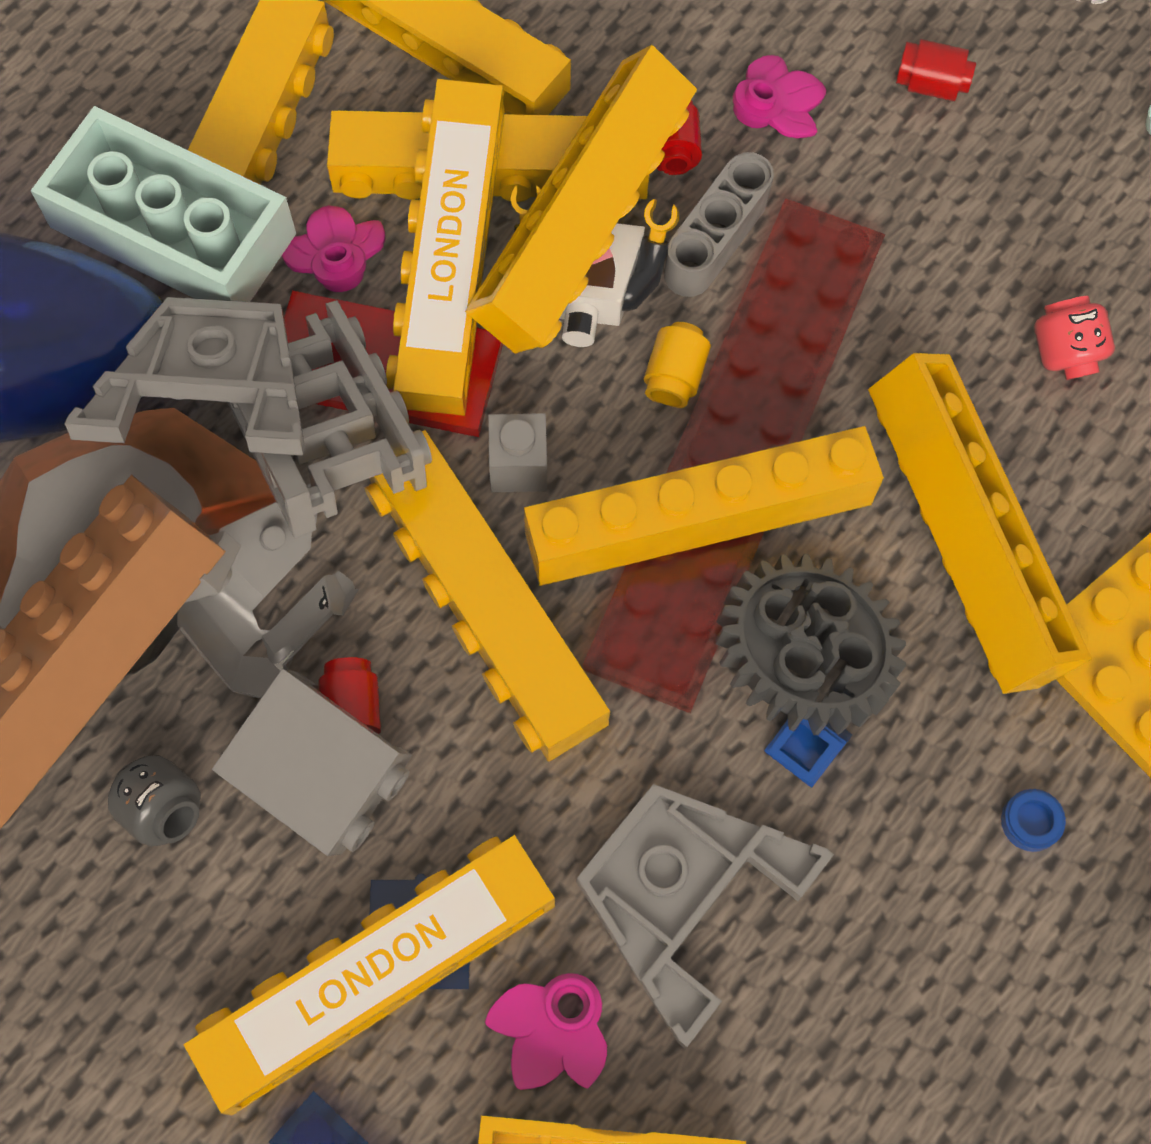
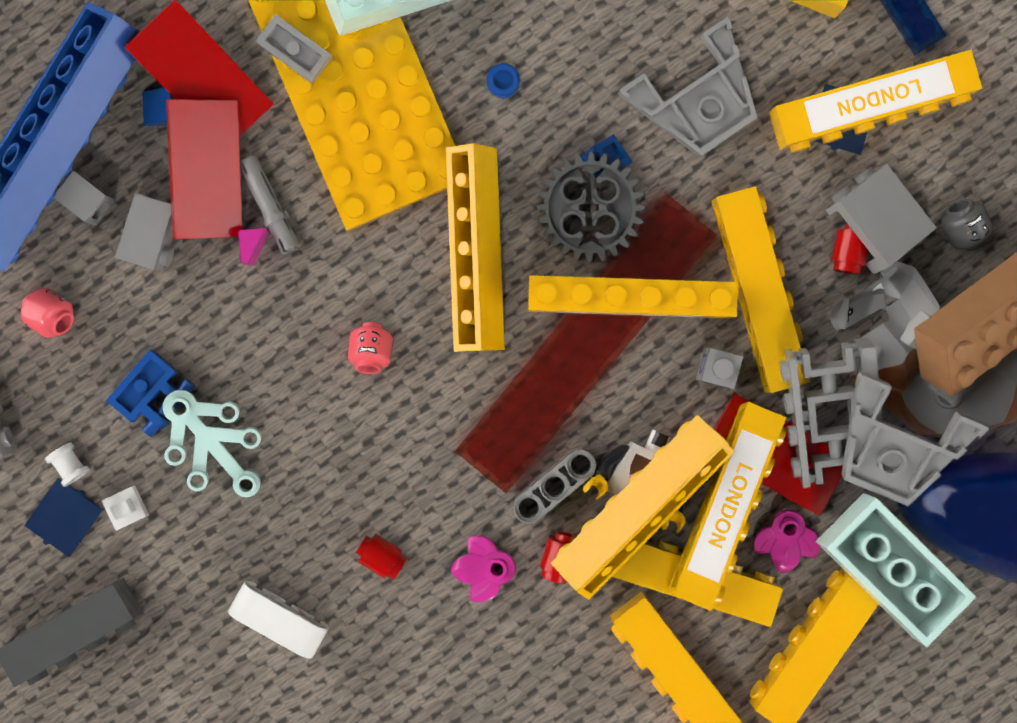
camera: 160 degrees left, 20 degrees up
dark pink plate [485,973,607,1090] -> none
yellow brick [644,322,711,408] -> none

